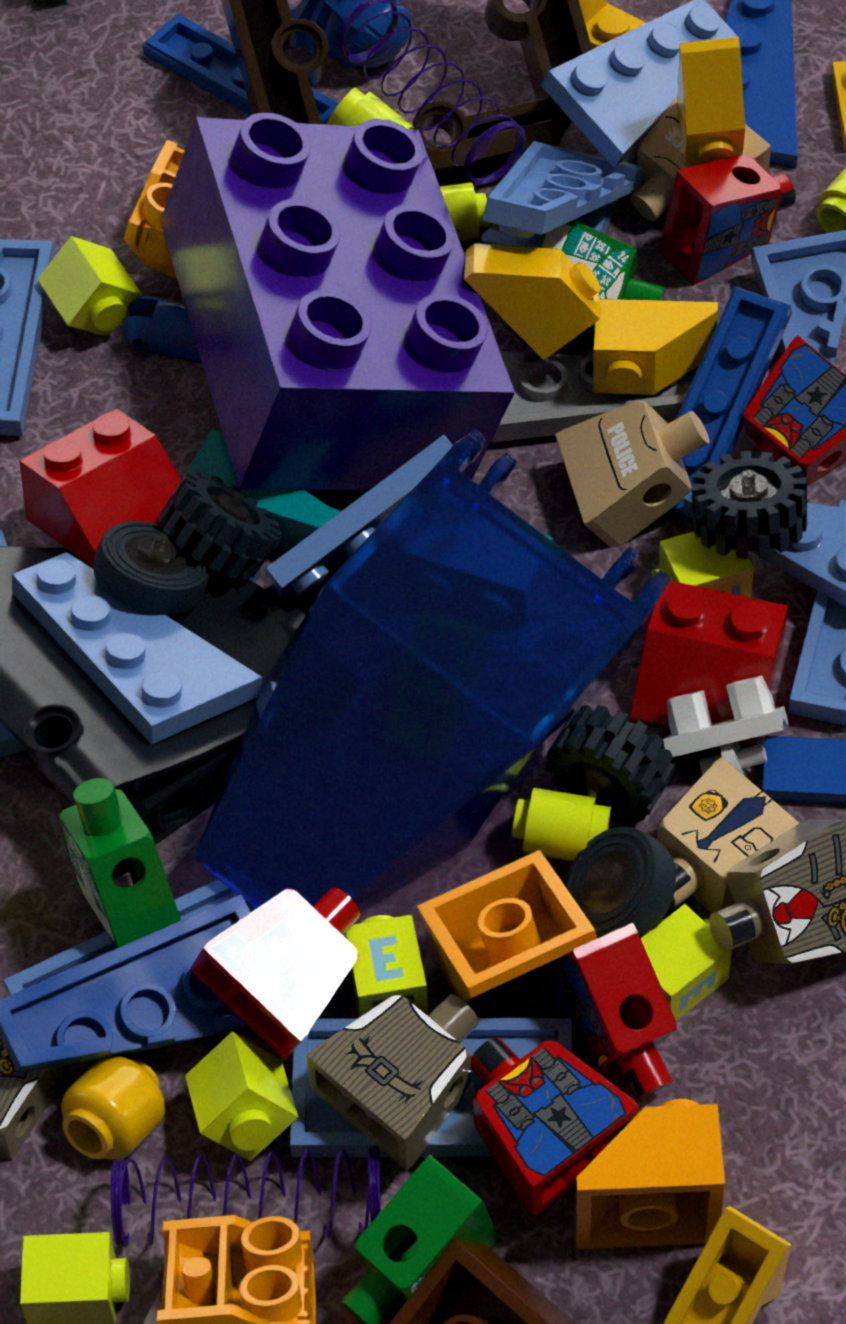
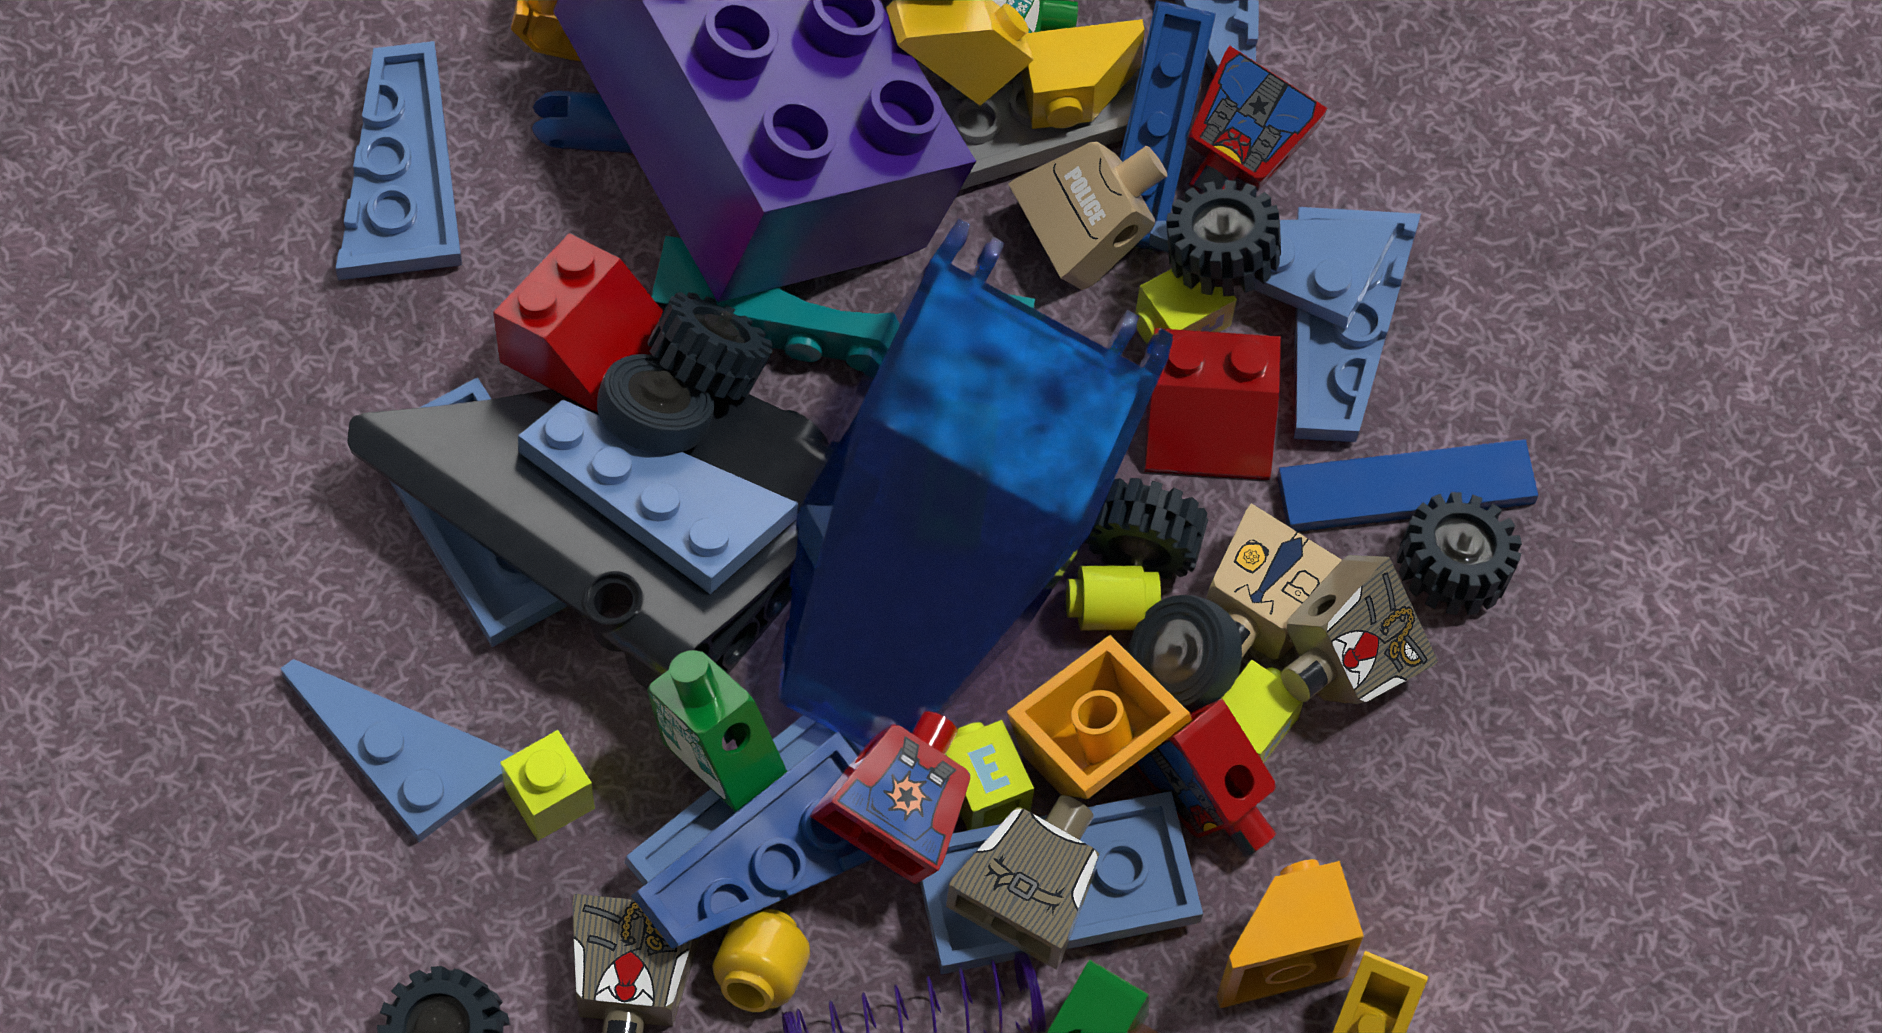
camera: 20 degrees left, 10 degrees up
neon yellow brick [37,236,143,336] -> none
neon yellow brick [185,1031,298,1161] -> none
medium blue wing [264,435,460,602] -> none
torso [471,1037,639,1218] -> none
white hips [663,675,789,778] -> none

